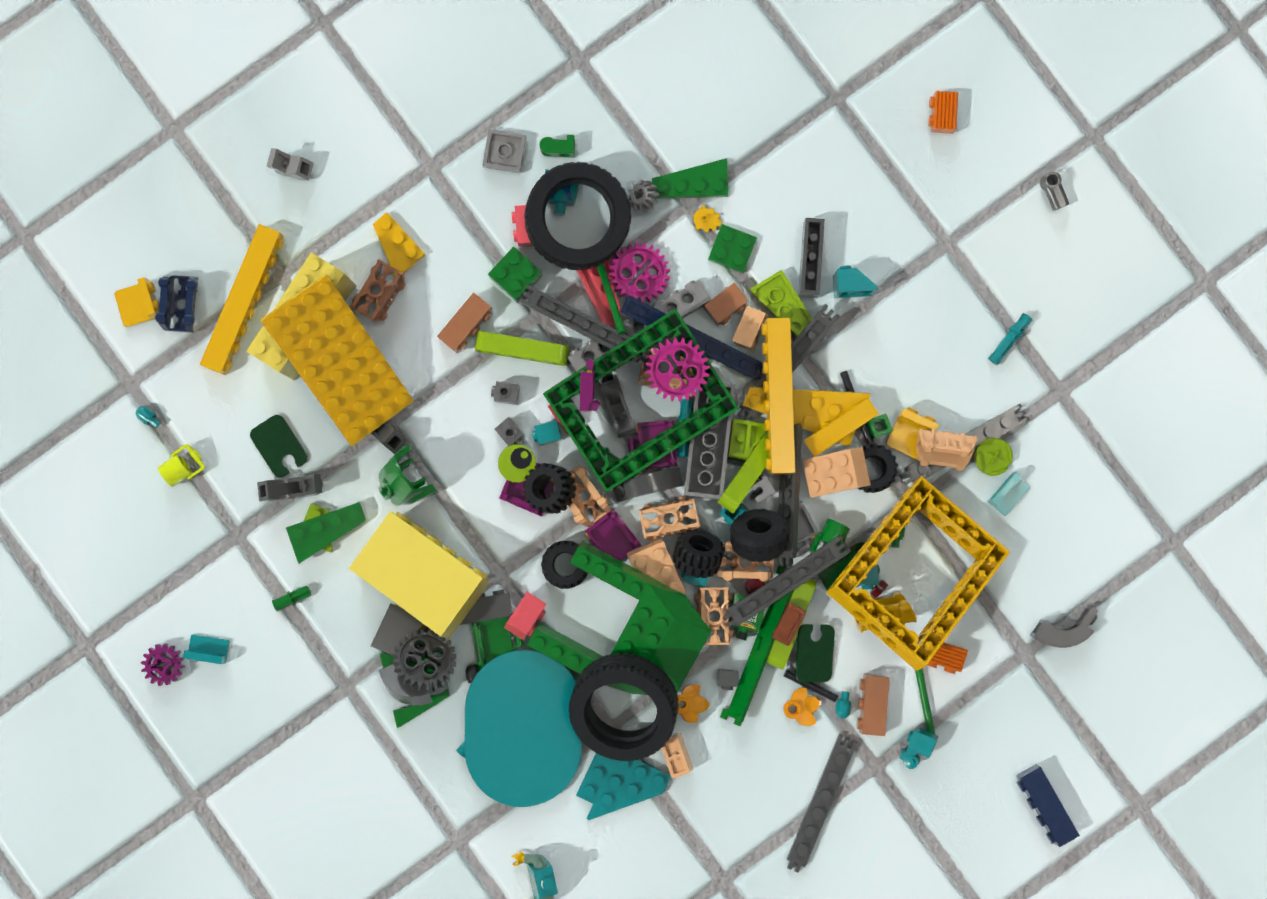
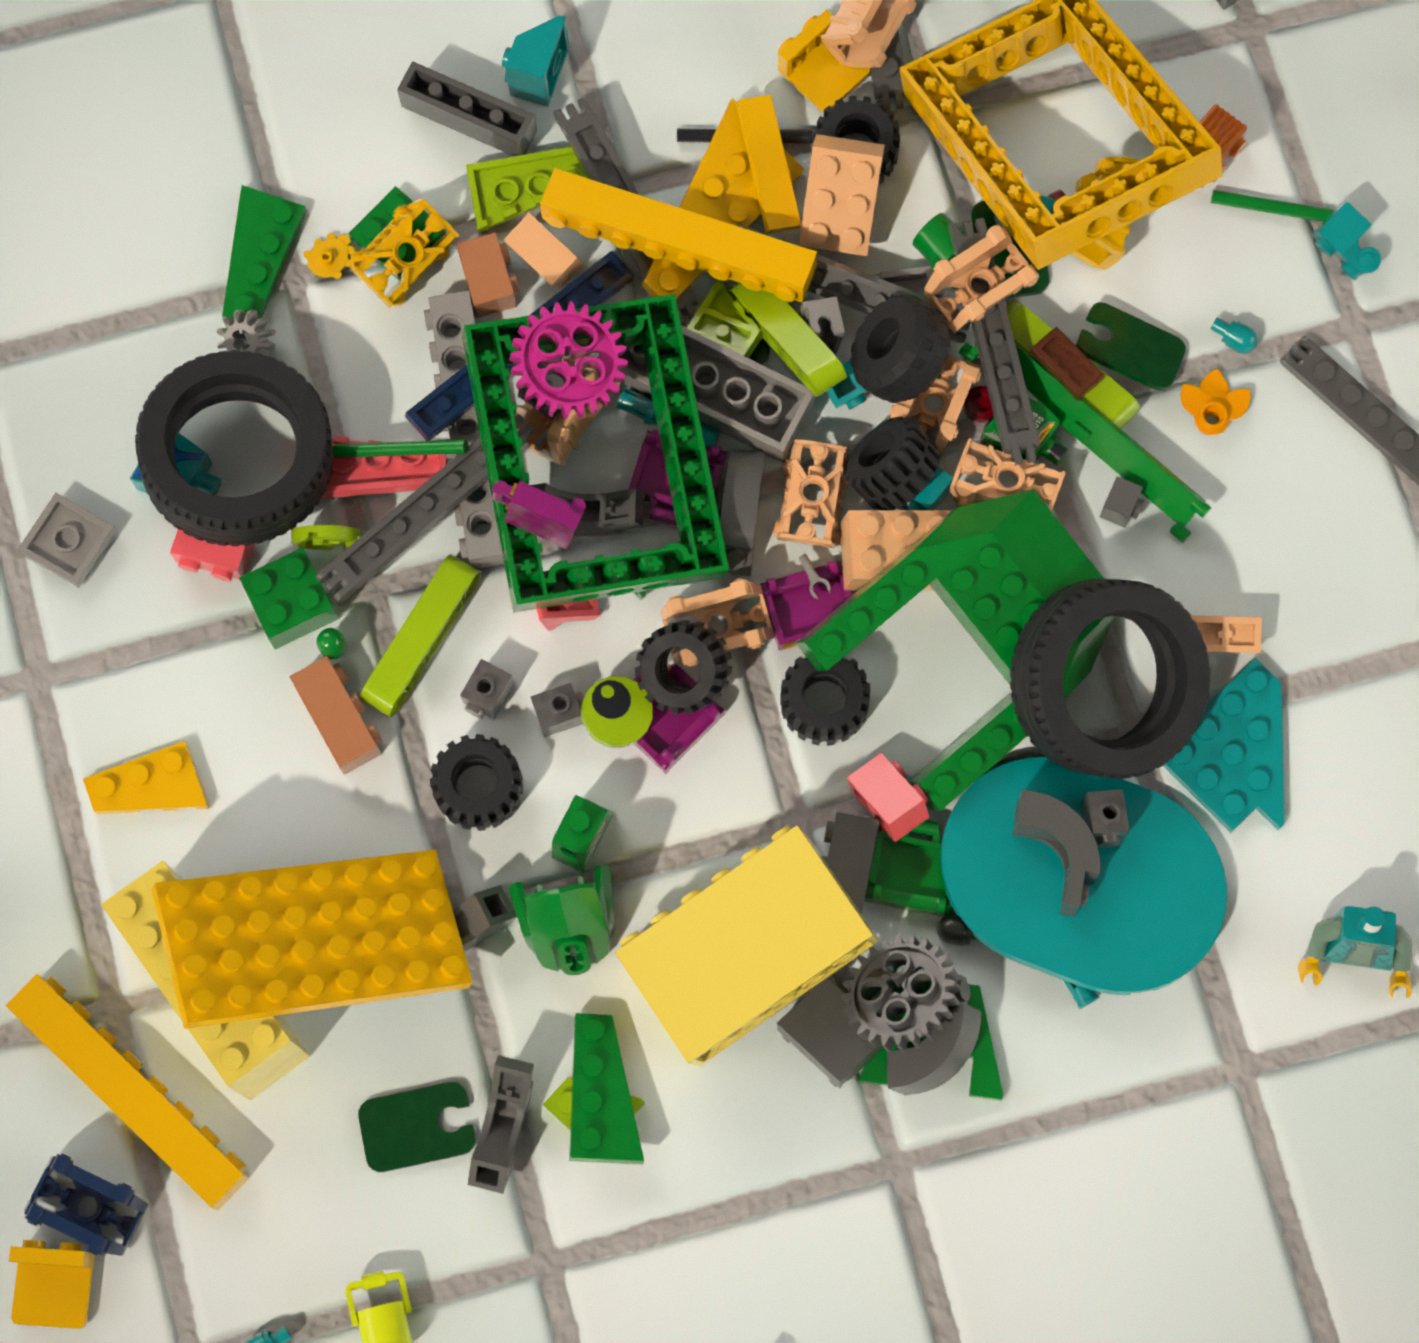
camera: 65 degrees left, 10 degrees down
green axle [272,586,311,612] -> none
nougat piece [349,259,406,322] -> none
teal brick [532,420,562,446] -> none
green leg [539,135,575,158] -> none
dark pink gear [608,242,671,303] -> none
light orange plate [677,684,710,723] -> none
black bar [783,669,839,702] -> none
nougat brick [856,674,890,736] -> none
green plate [867,413,893,439] -> none
none -> lime tile [291,525,362,550]
none -> green cylinder [316,628,347,660]
none -> yellow piece [349,198,460,309]
none -> black tyre [430,734,523,831]
none -> green torso [552,795,614,874]
none -> light grey hand [799,554,831,600]
none -> light nougat piece [924,224,1039,334]
none -> dark grey arch [1012,789,1100,917]
none -> flat silver brick [1080,789,1130,848]

